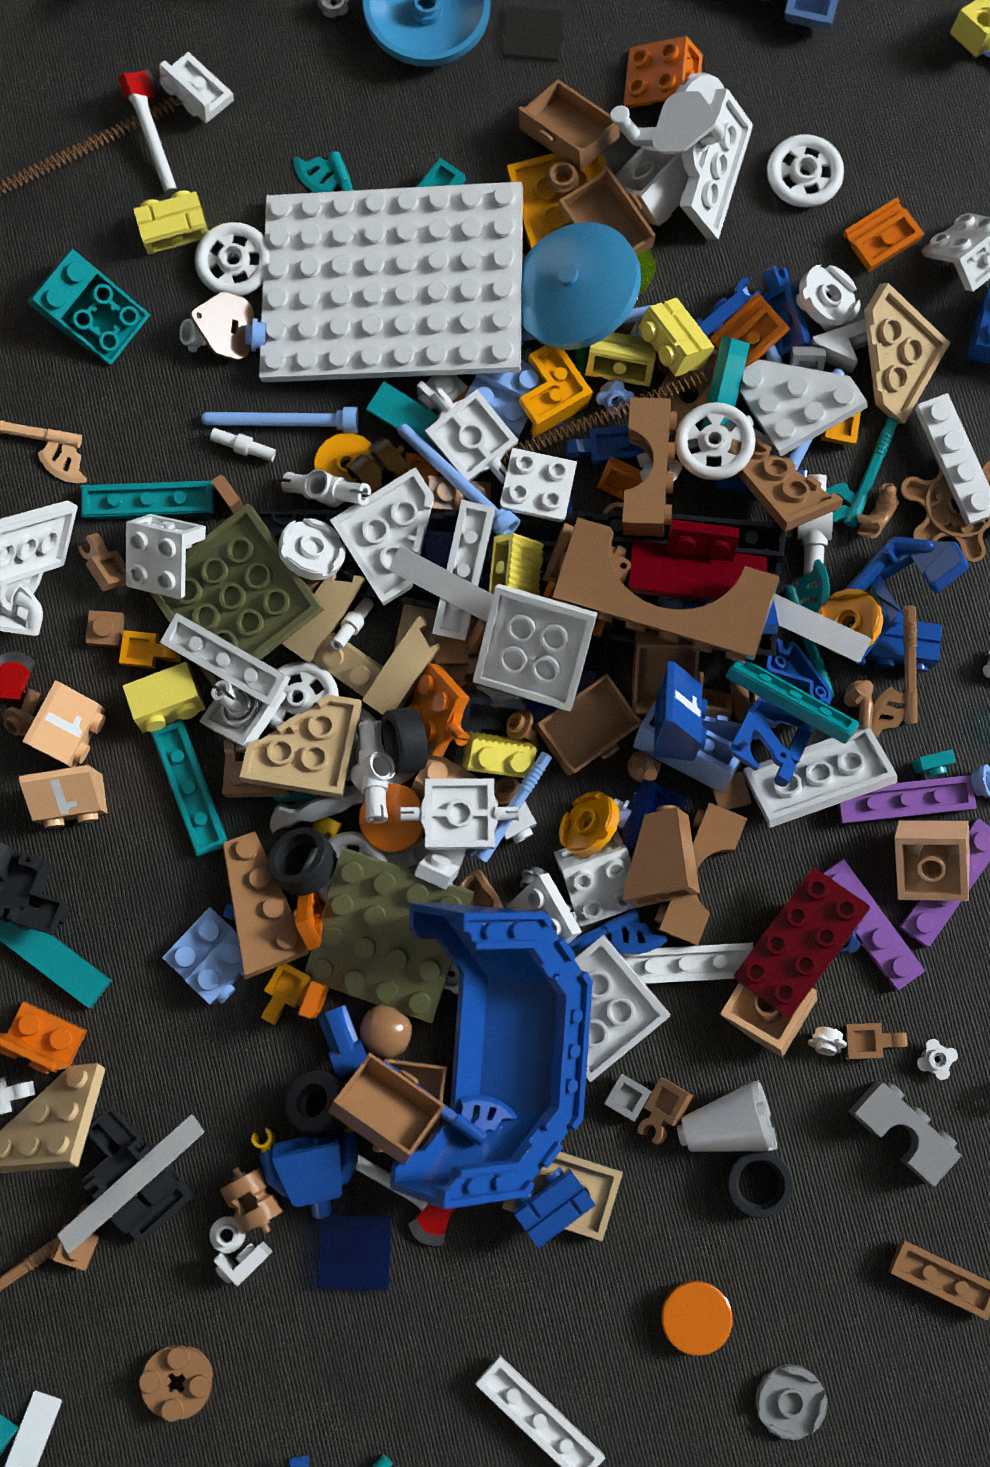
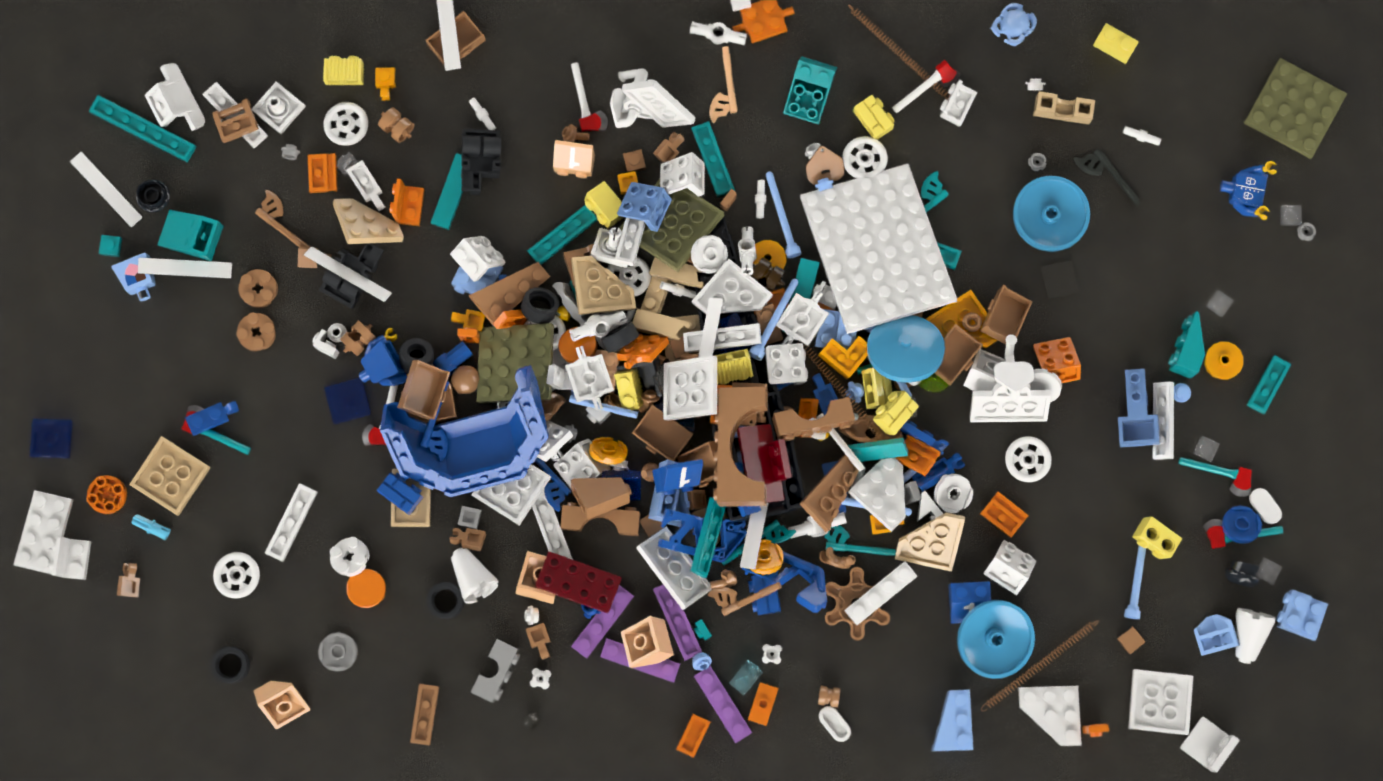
camera: 80 degrees right, 0 degrees up
light nougat slope [19,765,108,829] -> none
white plate [675,402,755,480] -> none
none -> medium nougat plate [239,269,278,308]
none -> white plate [330,537,370,577]
none -> white bracket [450,236,506,282]
none -> medium blue bracket [617,182,672,232]

